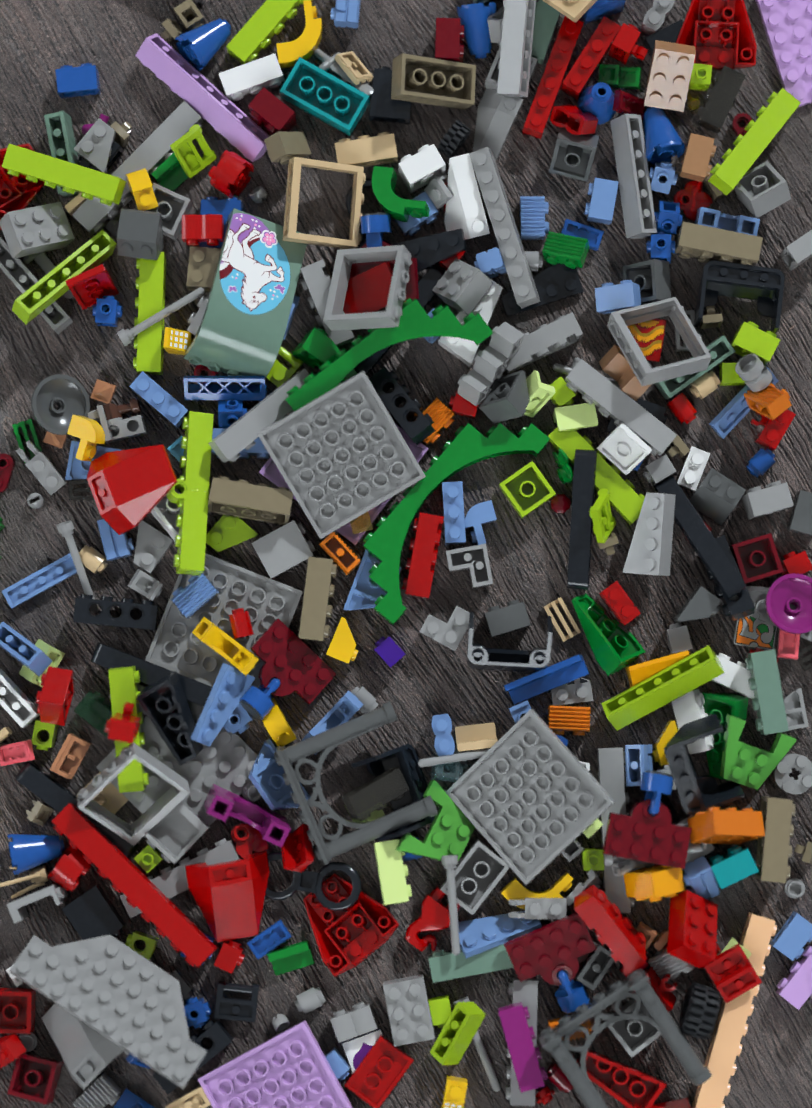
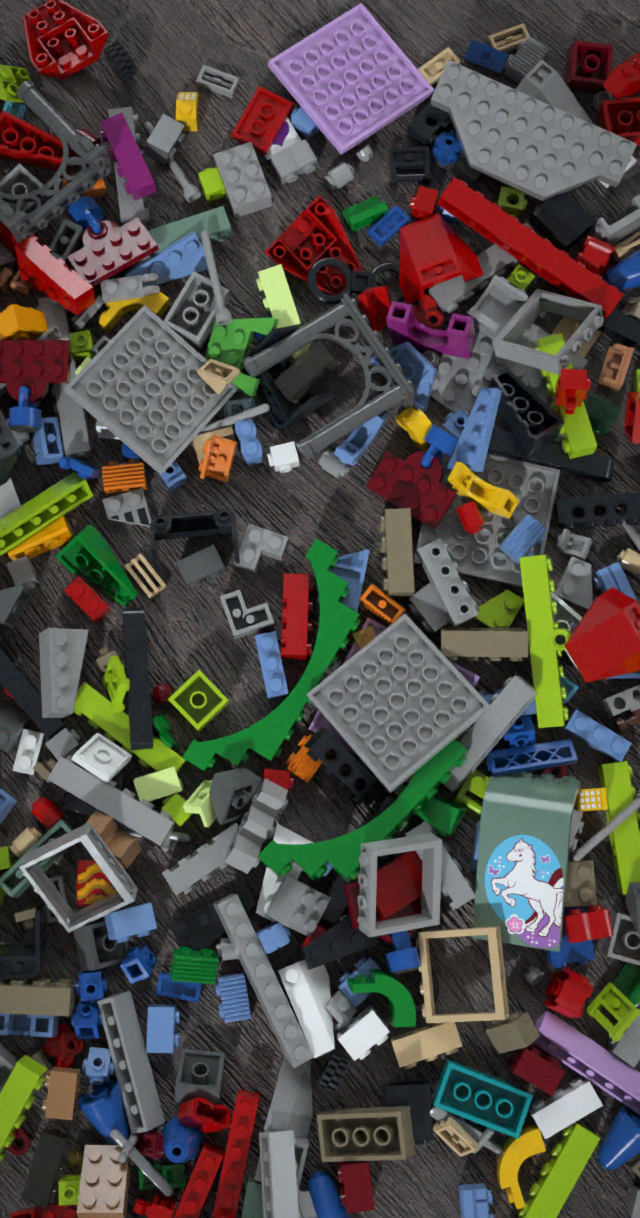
camera: 165 degrees right, 5 degrees down
yellow slope [326,617,359,664] -> none
dark purple brick [374,636,406,668] -> none
red hips [405,886,460,951] -> none
lime brick [430,1002,486,1066] -> none
medium blue brick [465,500,497,545] -> none
blue fence [504,654,590,705] -> none
red plate [535,1087,555,1105] -> none
yellow slope [652,720,678,766] -> none
none -> blue plate [59,457,102,480]
none -> light grey sword [110,1129,173,1196]
none -> blue brick [120,945,157,984]
none -> brick [144,114,186,166]
none -> tan slope [197,359,240,395]
none -> orange bracket [199,435,238,483]
none -> white brick [267,441,299,473]
none -> light grey brick [416,538,479,628]

